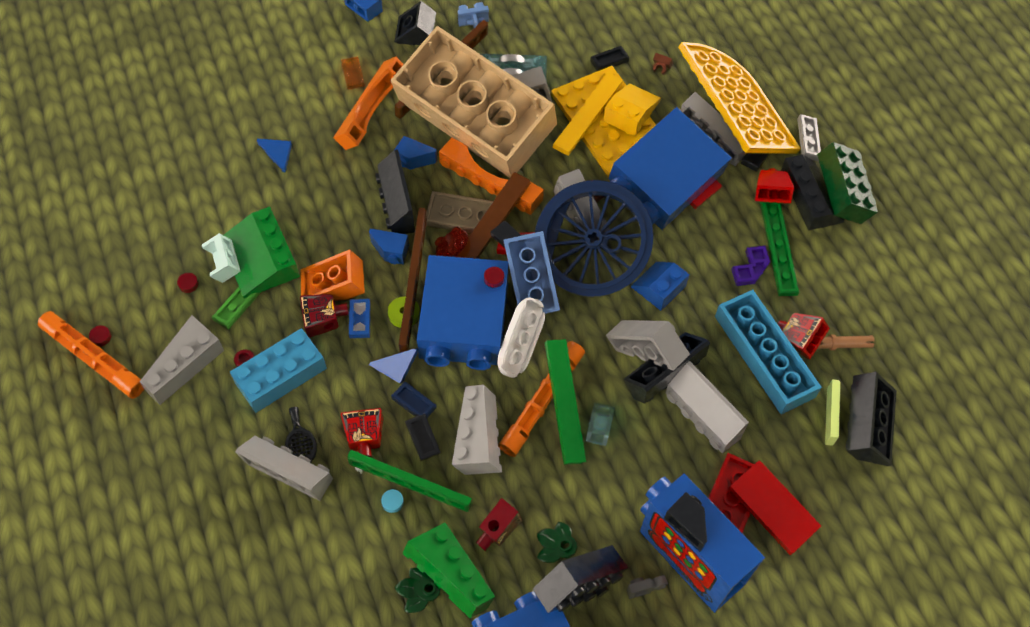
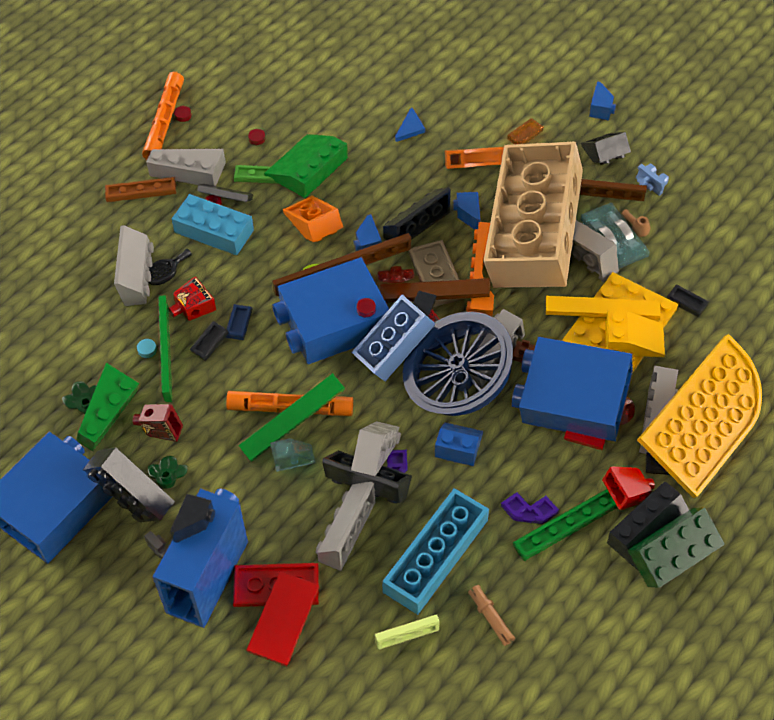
camera: 65 degrees right, 5 degrees down
light aqua panel [202,233,241,283] -> none
dark red torso [300,294,349,338] -> none
blue piece [349,299,371,339] -> none
tile [369,348,419,383] -> none
light grey wedge [452,385,502,475] -> none
white tile [498,298,545,378] -> none
copper tile [653,53,673,75] -> none
red torso [777,313,830,360] -> none
light grey tile [797,114,821,162] -> none
black slope [845,372,897,466] -> none
none -> dark orange tile [105,177,176,202]
none -> tile [197,184,253,202]
none -> medium nougat bar [621,209,650,237]

